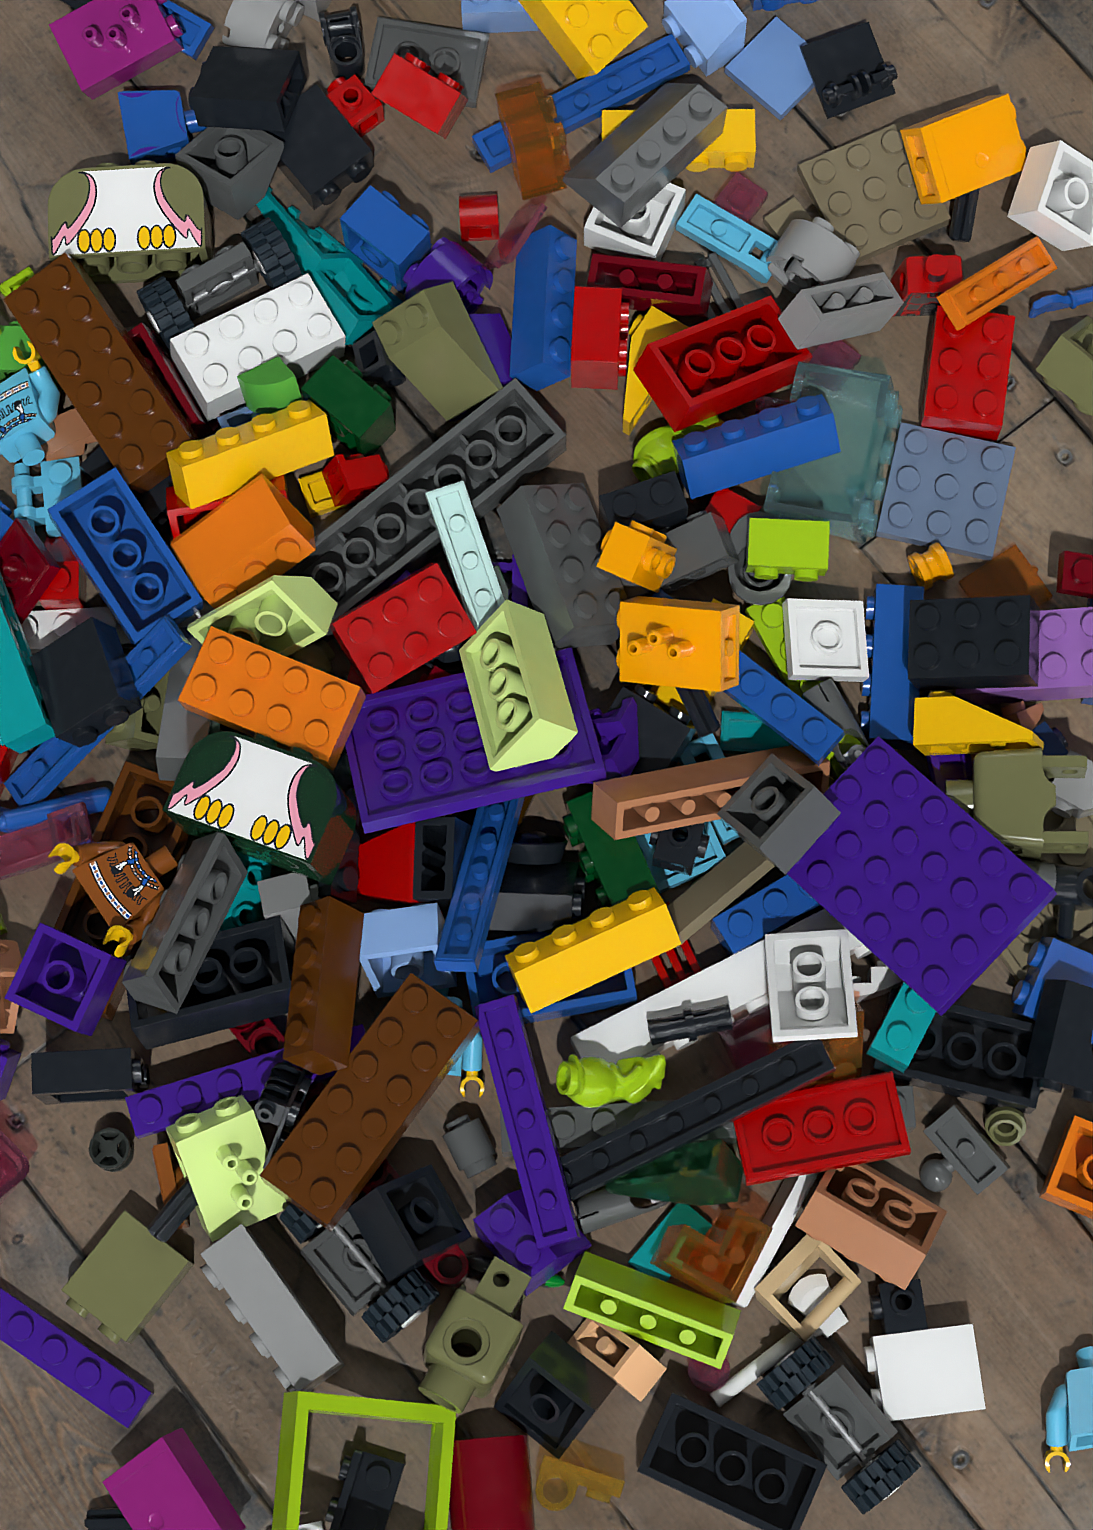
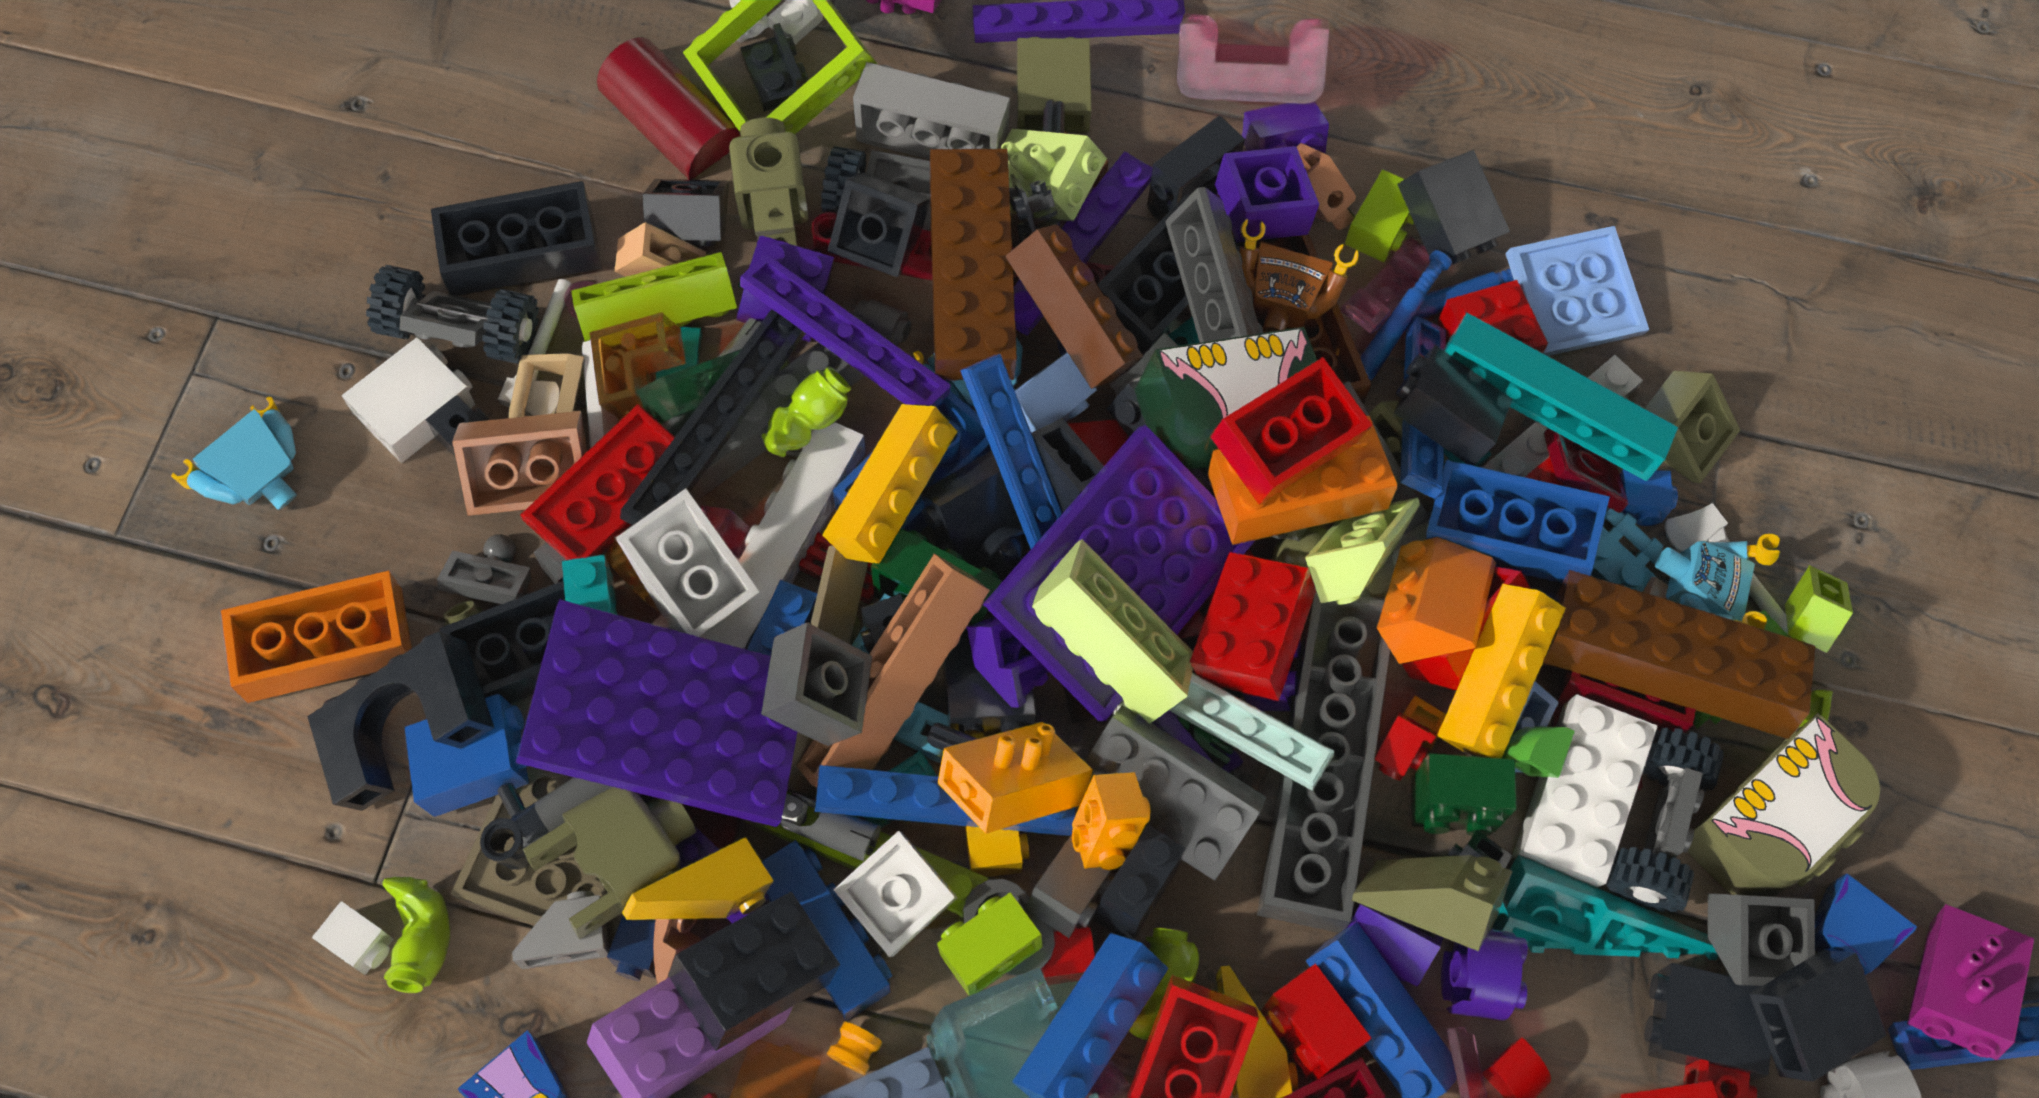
camera: 135 degrees right, 10 degrees down
pearl dark grey wheel [88,1128,134,1172] -> none
blue brick [340,185,432,295] -> none
clear yellow plate [535,1455,625,1511] -> none
black pin [647,1003,733,1046] -> none
none -> red brick [1210,357,1373,505]

